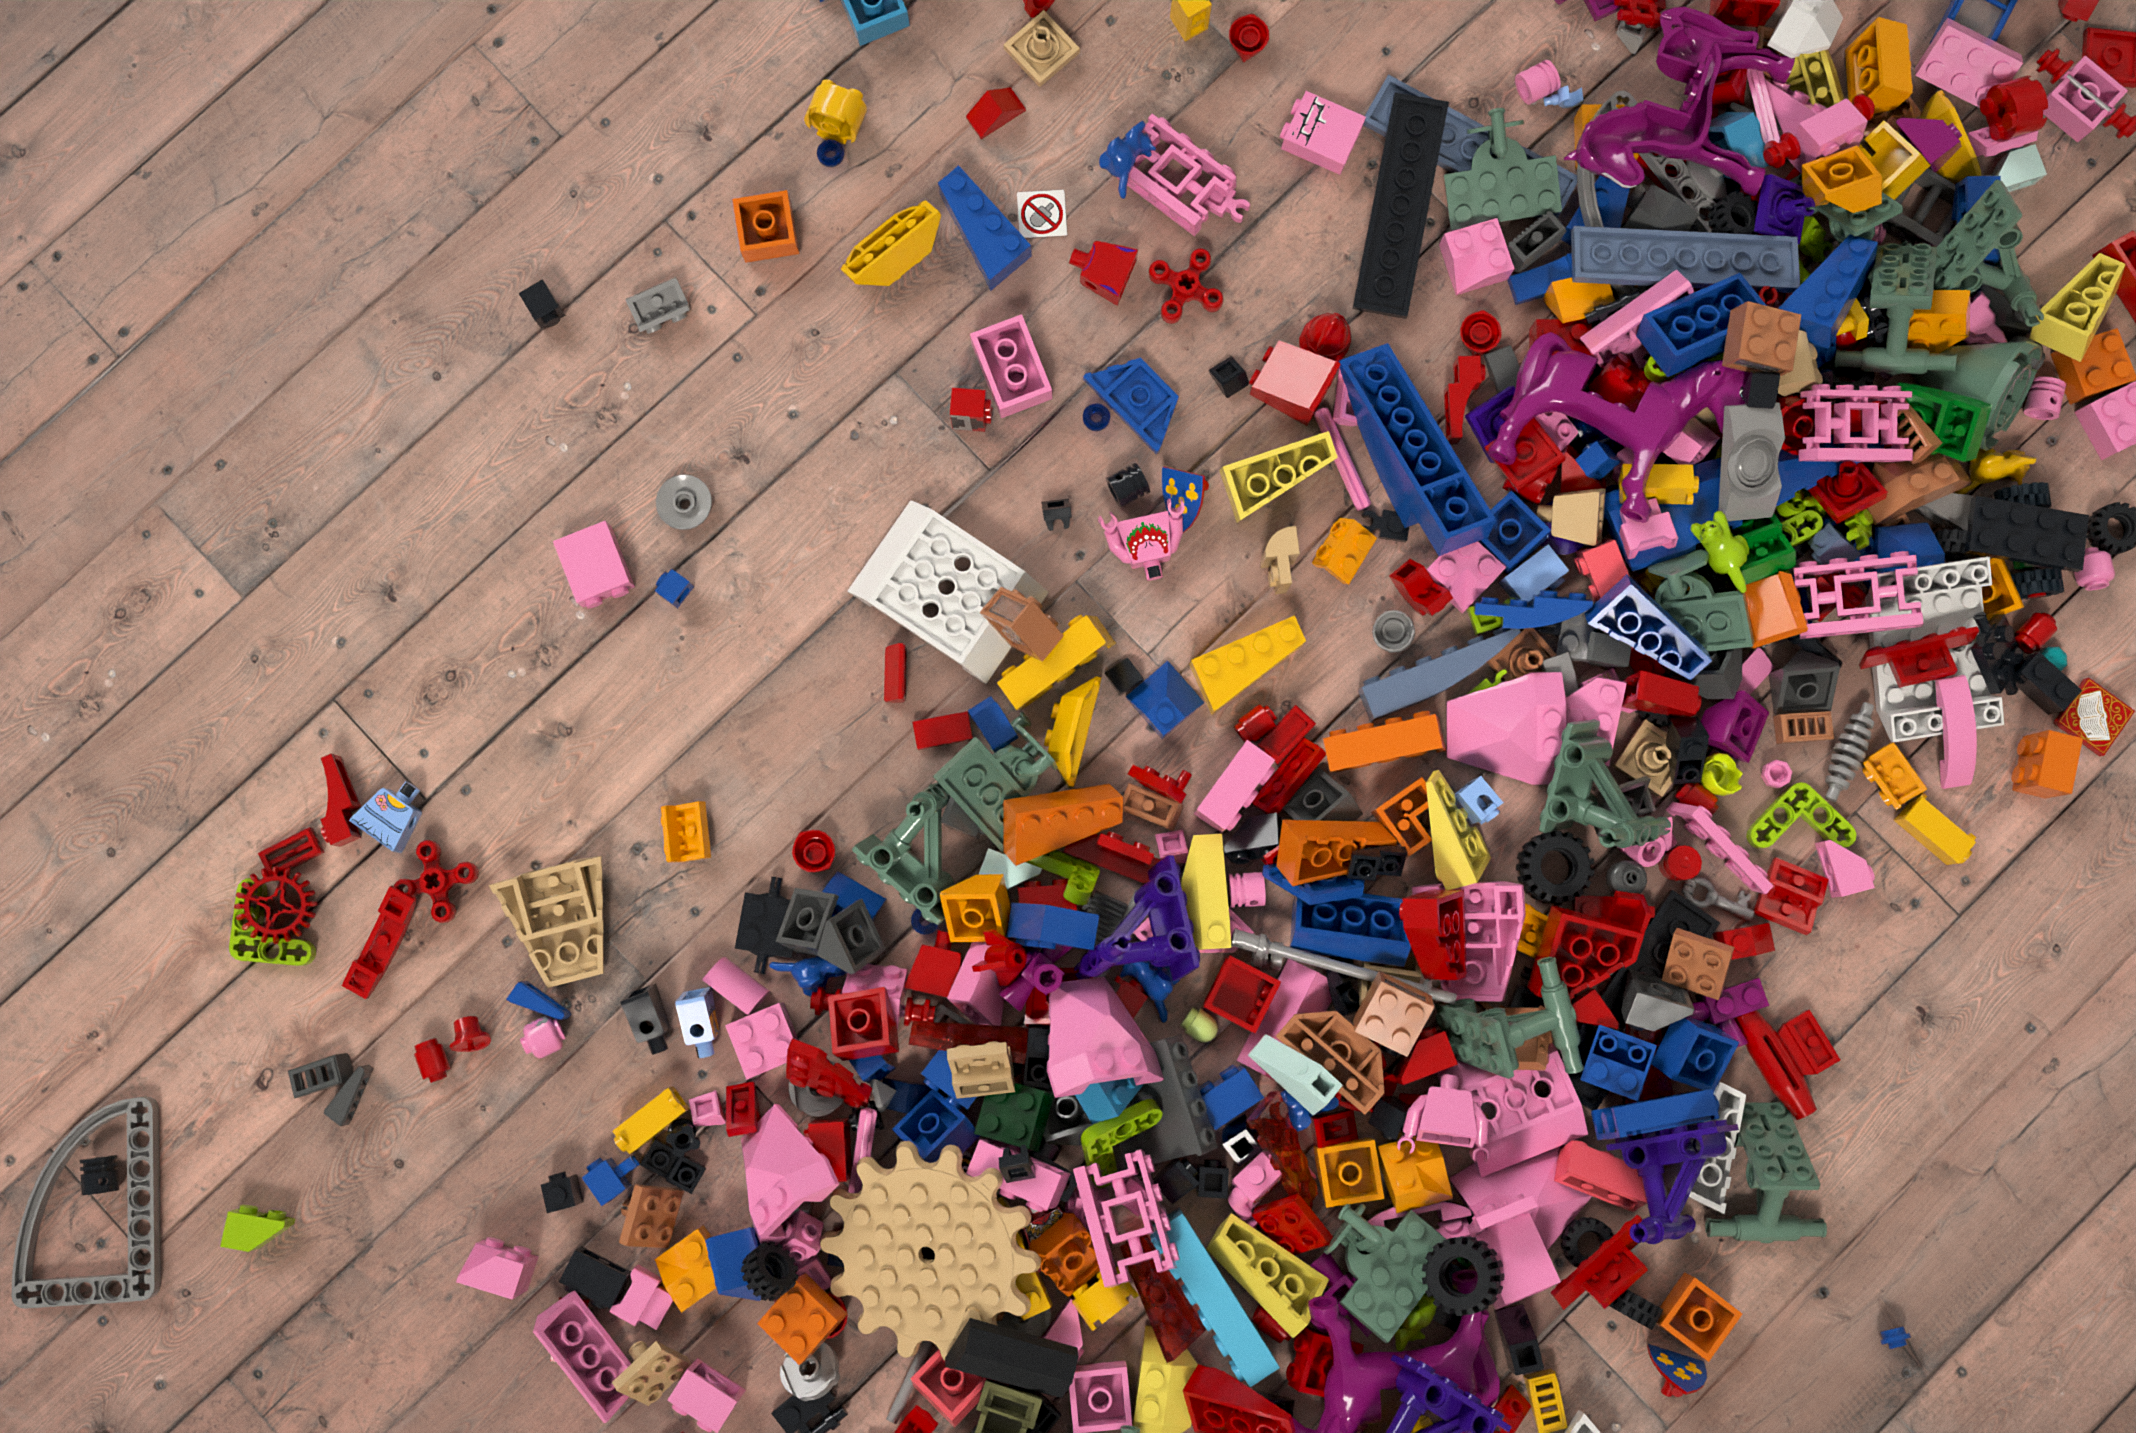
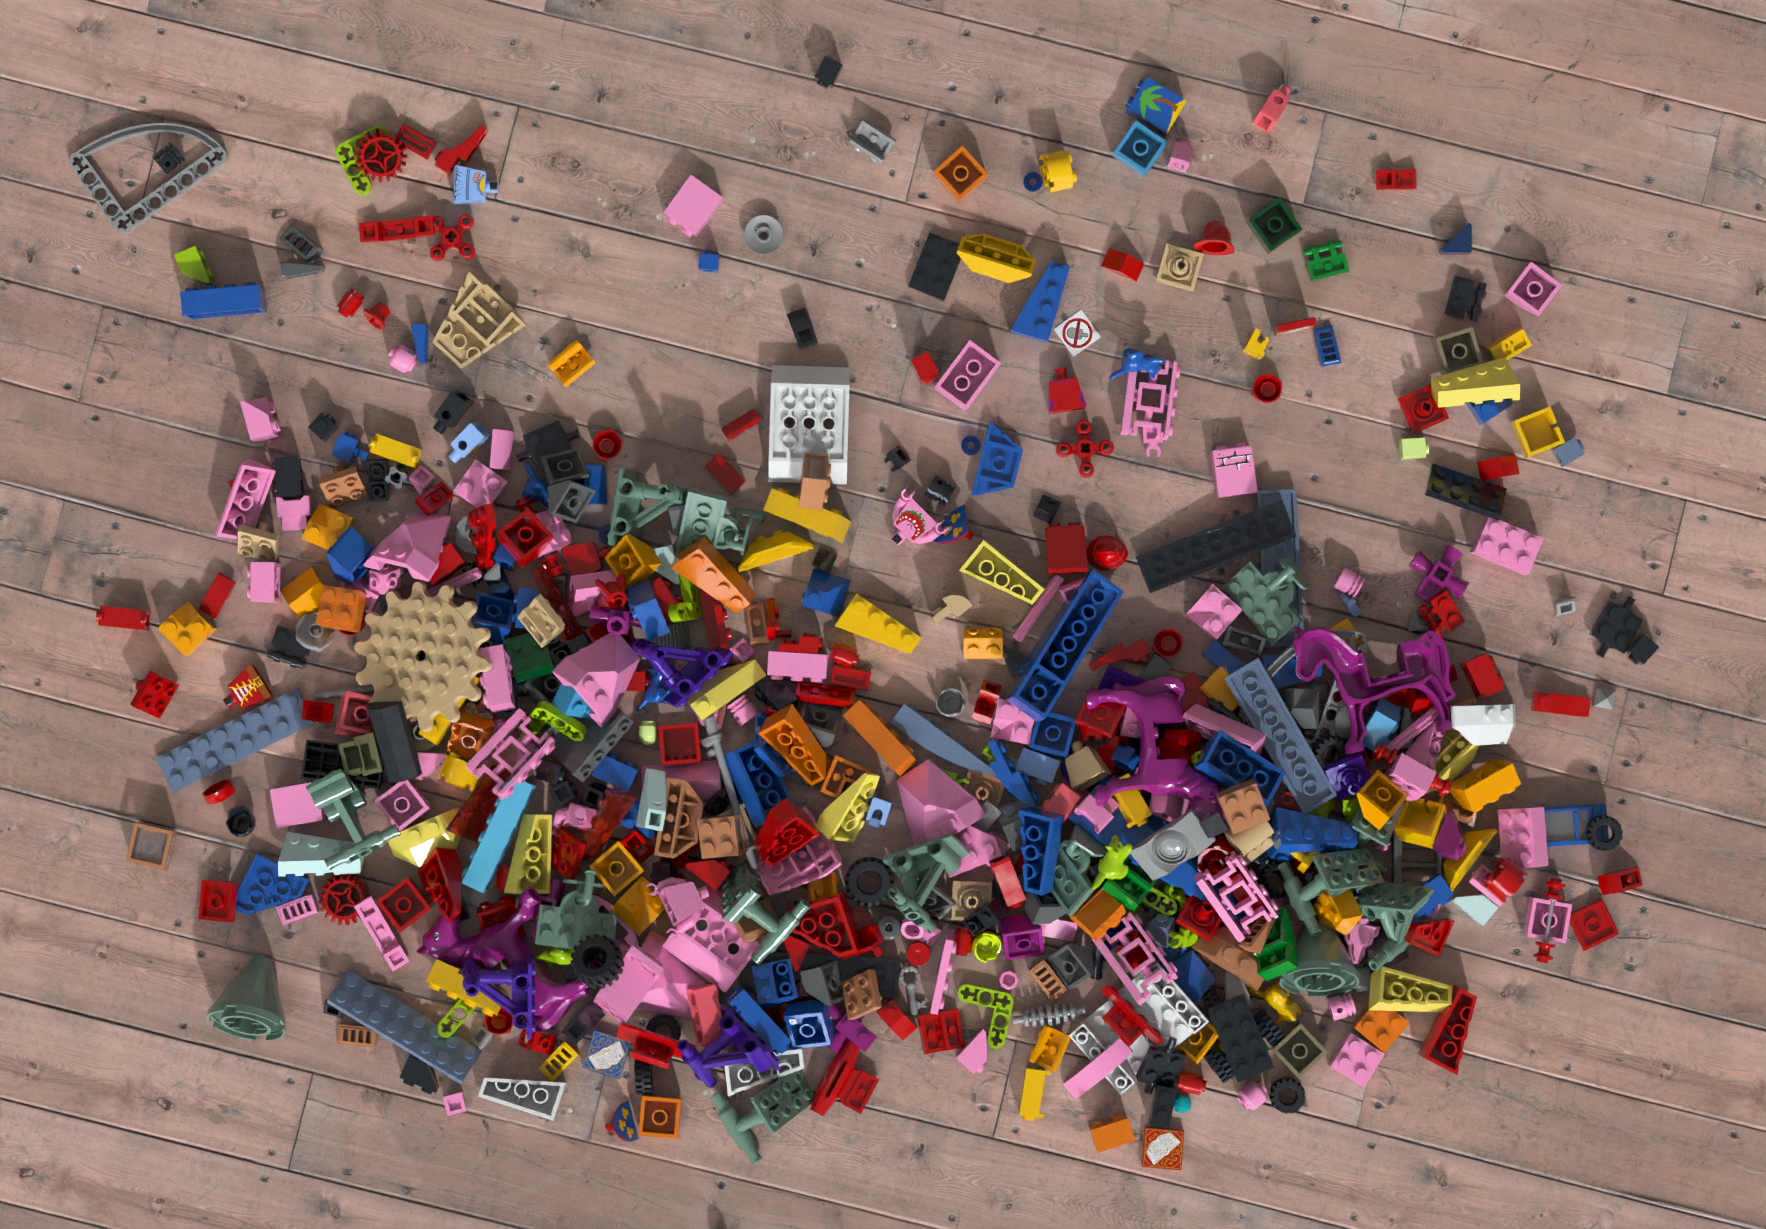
camera: 55 degrees right, 5 degrees up
black tyre [741,1241,799,1301] -> none
blue slope [968,696,1019,752] -> none
black tile [999,1145,1036,1183] -> none
black slope [1346,846,1407,881] -> none
none -> blue brick [180,282,267,320]
none -> light orange slope [280,567,325,618]
none -> tile [582,1029,631,1079]
none -> red plate [779,633,823,654]
none -> black slope [787,307,818,351]
none -> black plate [908,232,961,301]
none -> dark tan brick [1270,1022,1327,1079]
none -> red wing [1404,918,1455,957]

